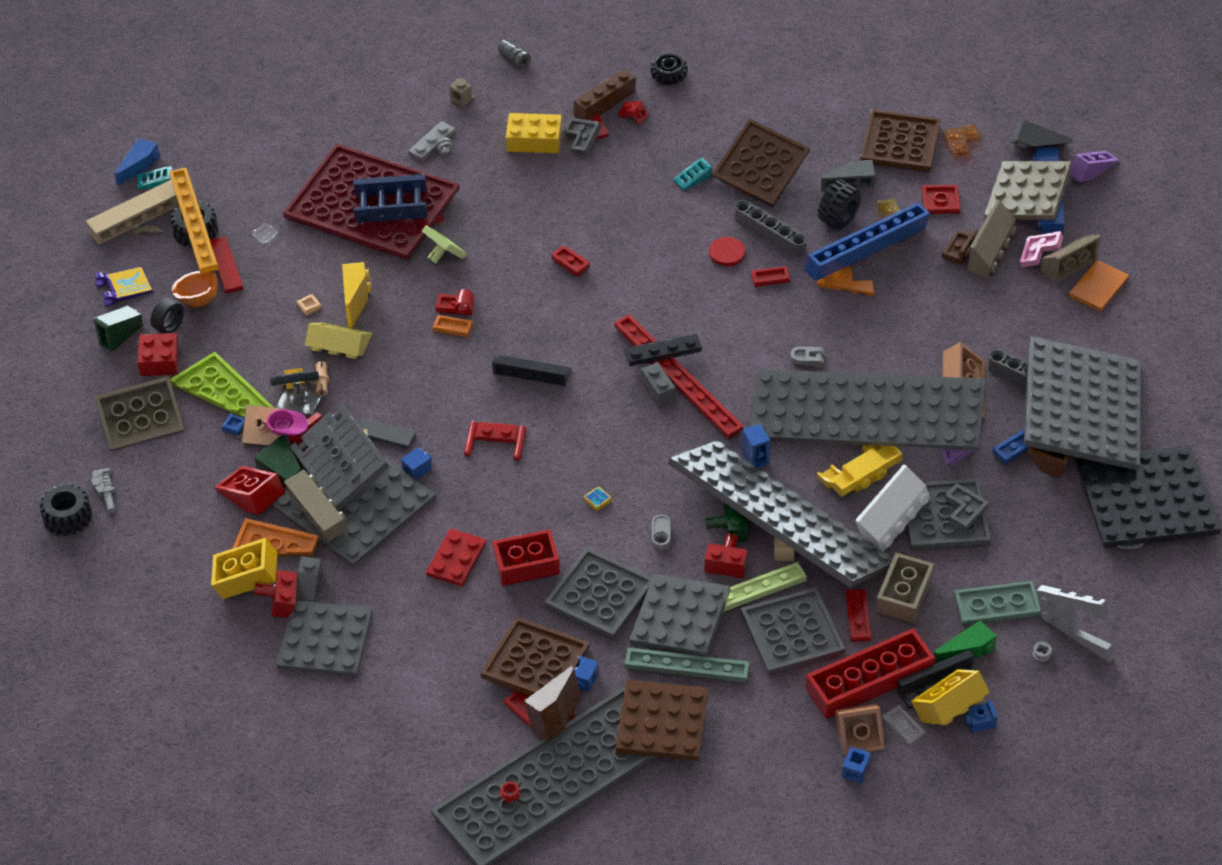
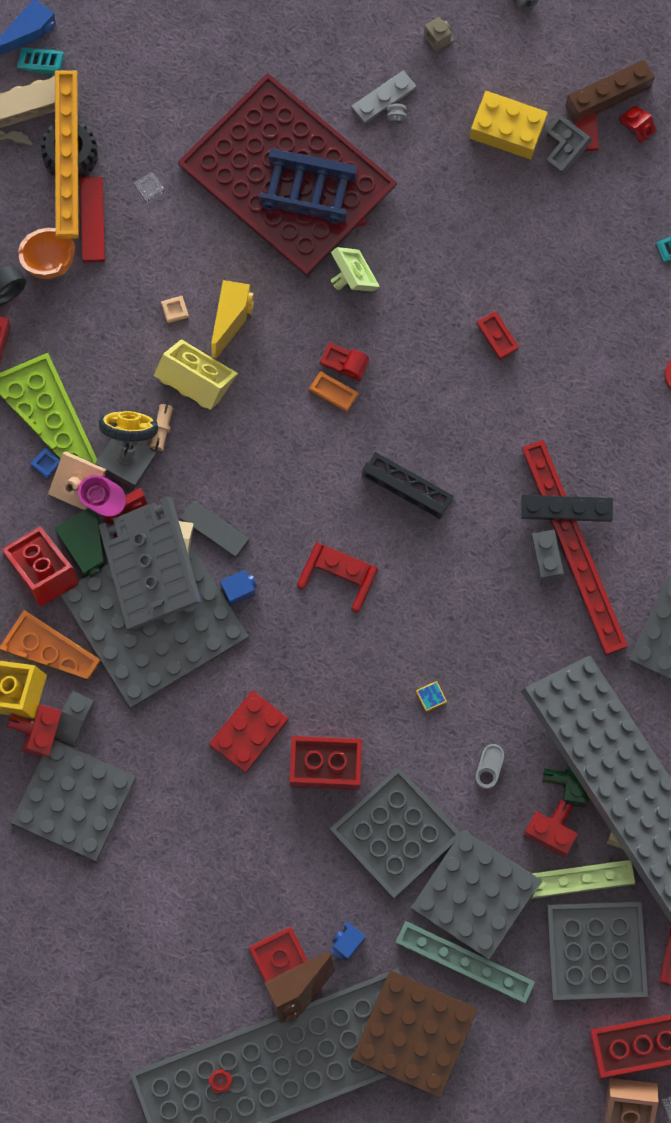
camera: 10 degrees right, 25 degrees up
dark tan brick [284,470,347,543] -> none
reddish brown plate [481,617,590,696] -> none
blue brick [742,424,770,468] -> none

